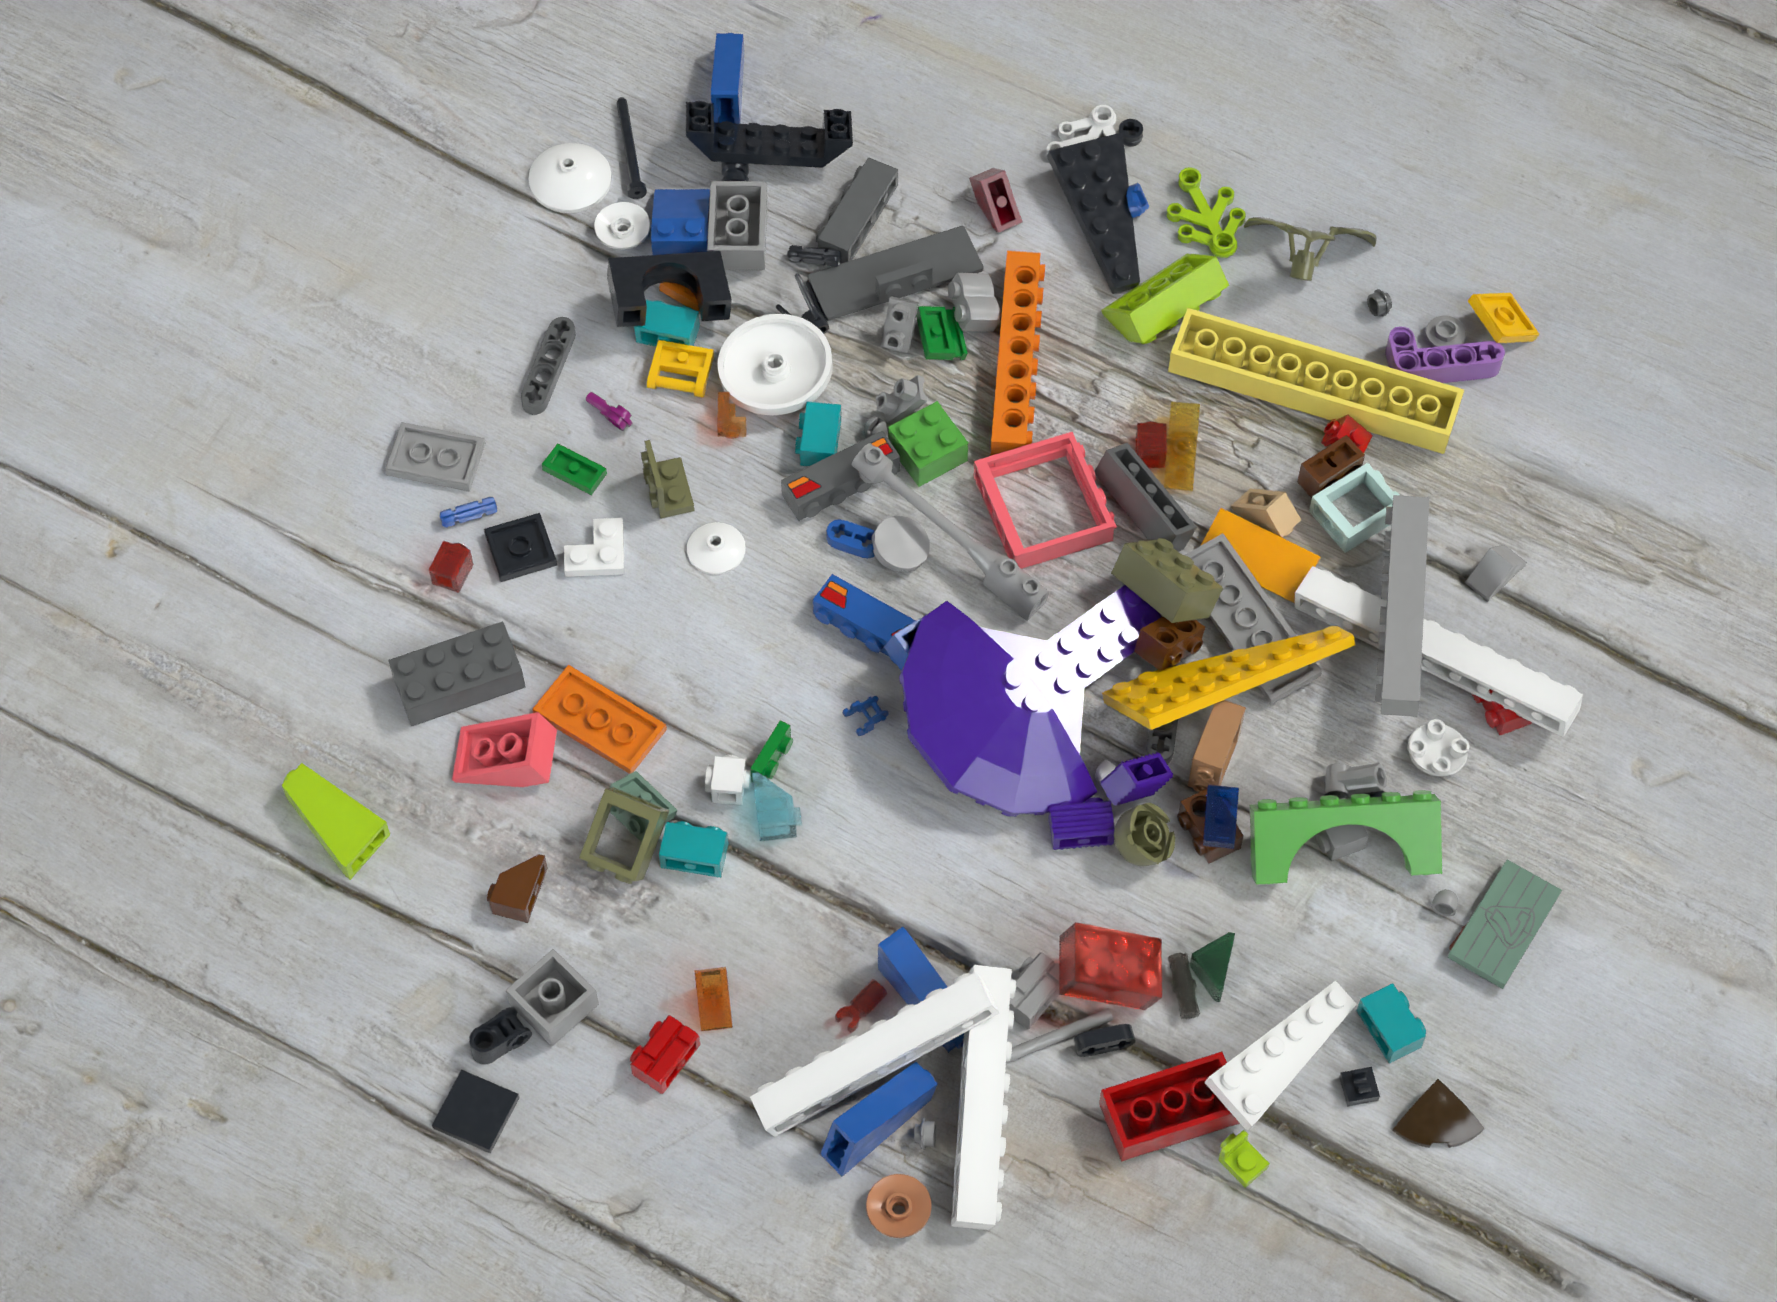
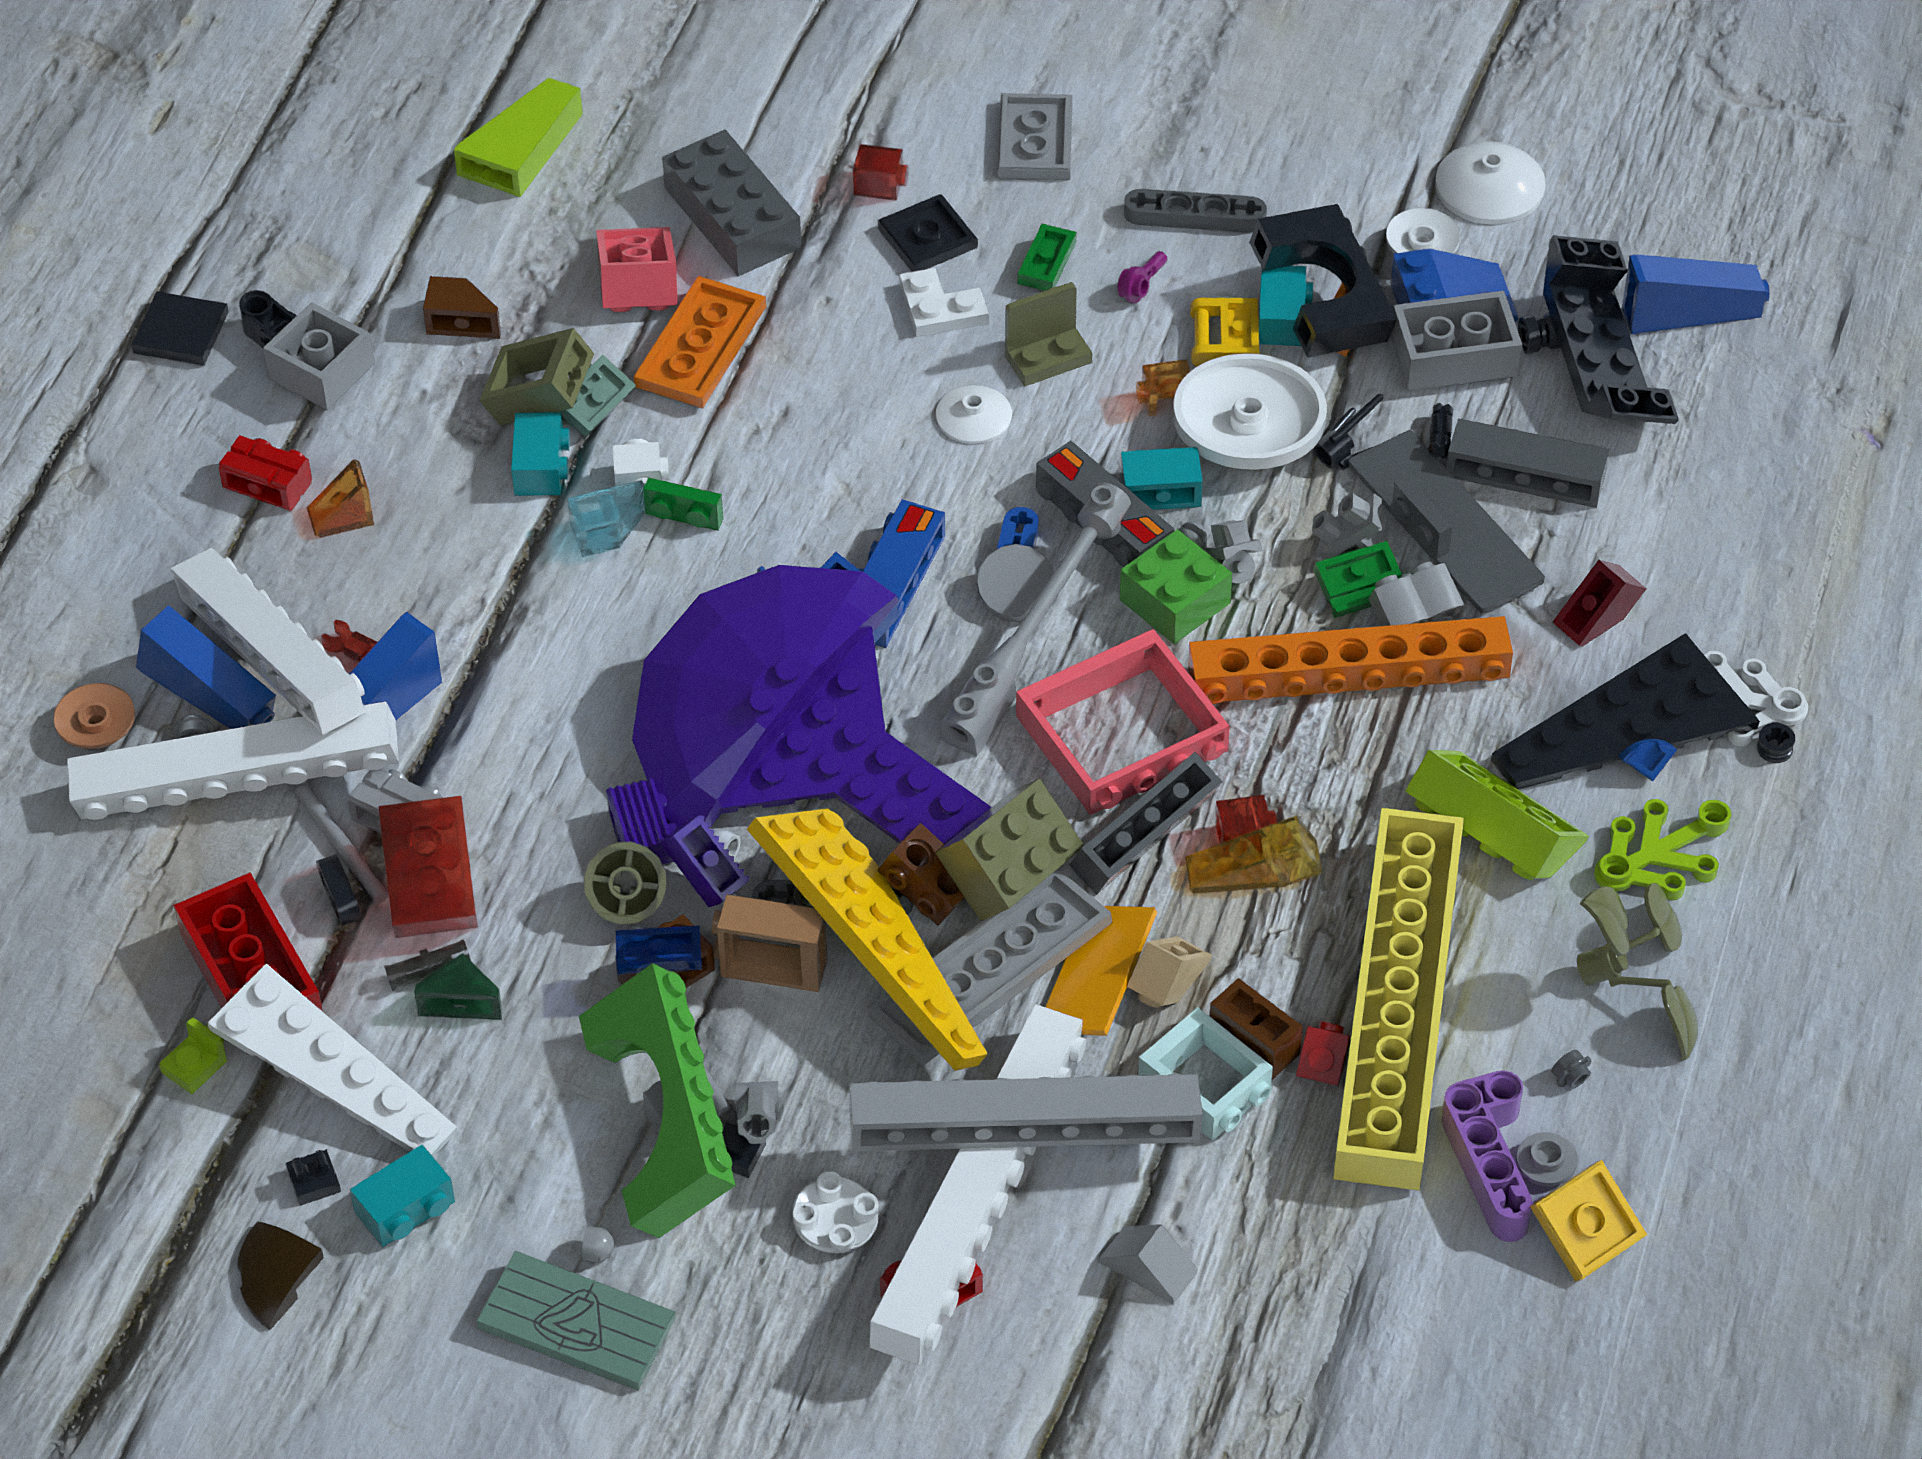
camera: 80 degrees right, 10 degrees down
axle [440,496,497,528] -> none
black bar [616,97,647,199] -> none

